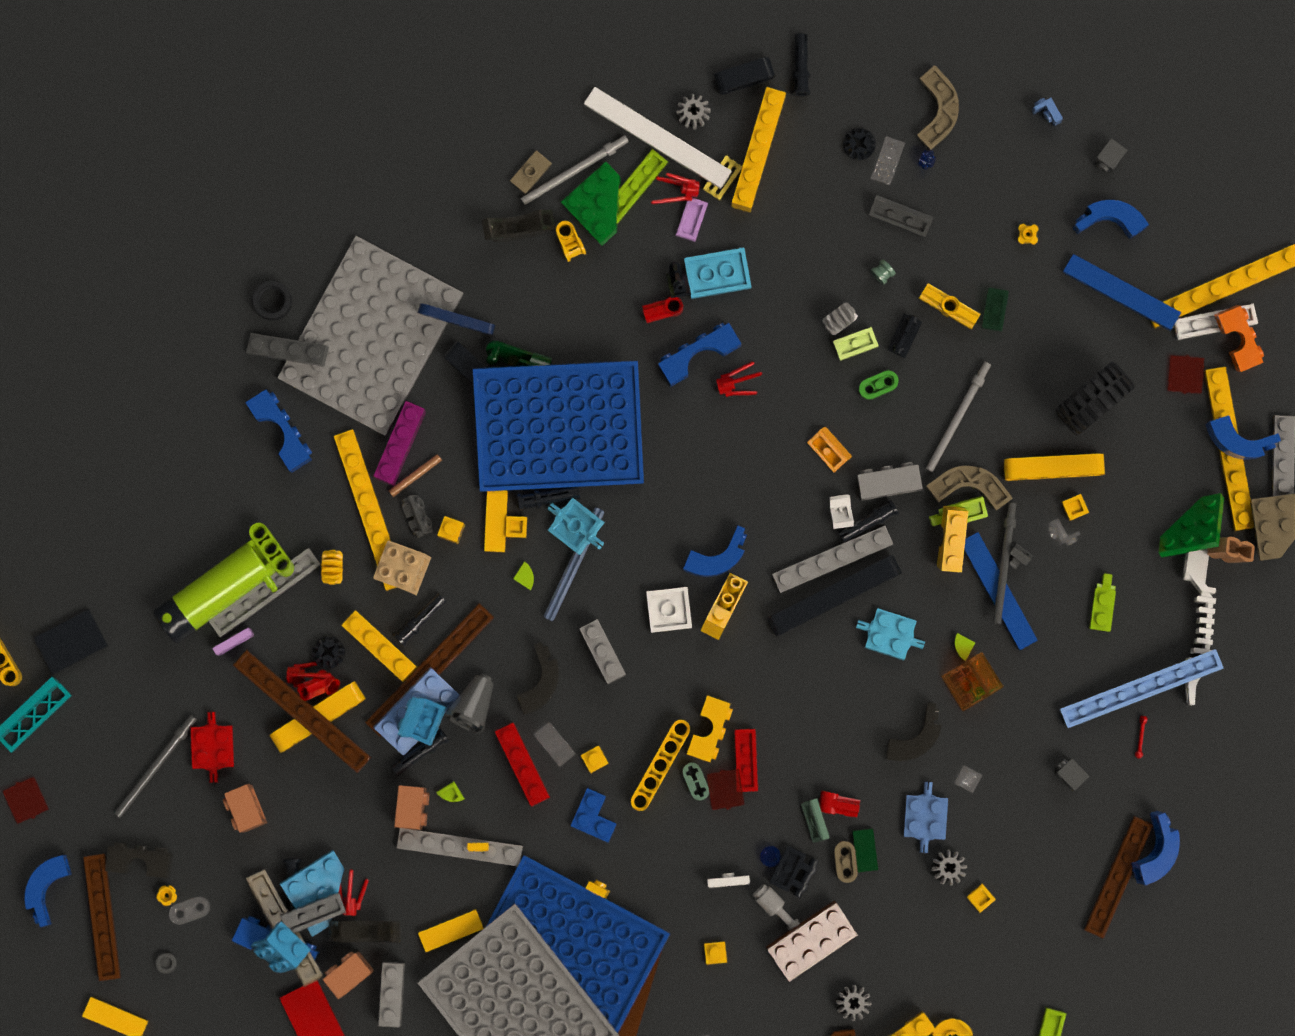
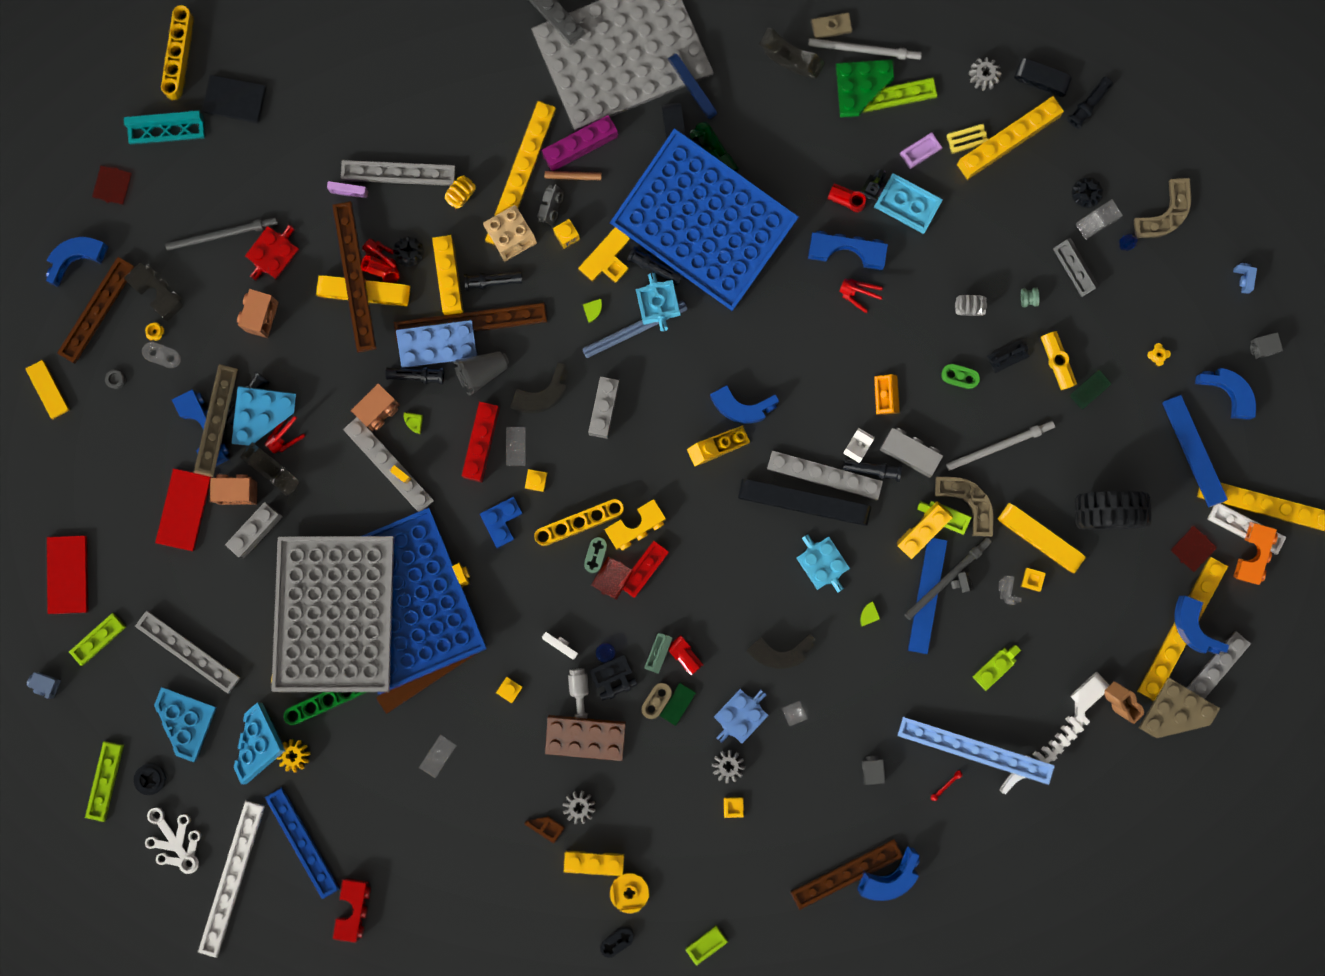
camera: 40 degrees right, 0 degrees up
lime piece [153,523,294,644] -> none
blue arch [245,389,312,473] -> none
dark azure bracket [251,922,311,973] -> none
dark grey plate [279,892,346,933] -> none
dark azure bracket [397,697,447,745] -> none
yellow tile [418,910,484,952] -> none
yellow piece [556,221,586,262] -> none
white tile [584,87,732,189] -> none
white plate [646,587,692,633] -> none
red plant [651,172,700,204] -> none
yellowish green plate [833,327,879,361] -> none
clear orange slope [941,652,1004,711] -> none
green plate [1158,493,1224,557] -> none

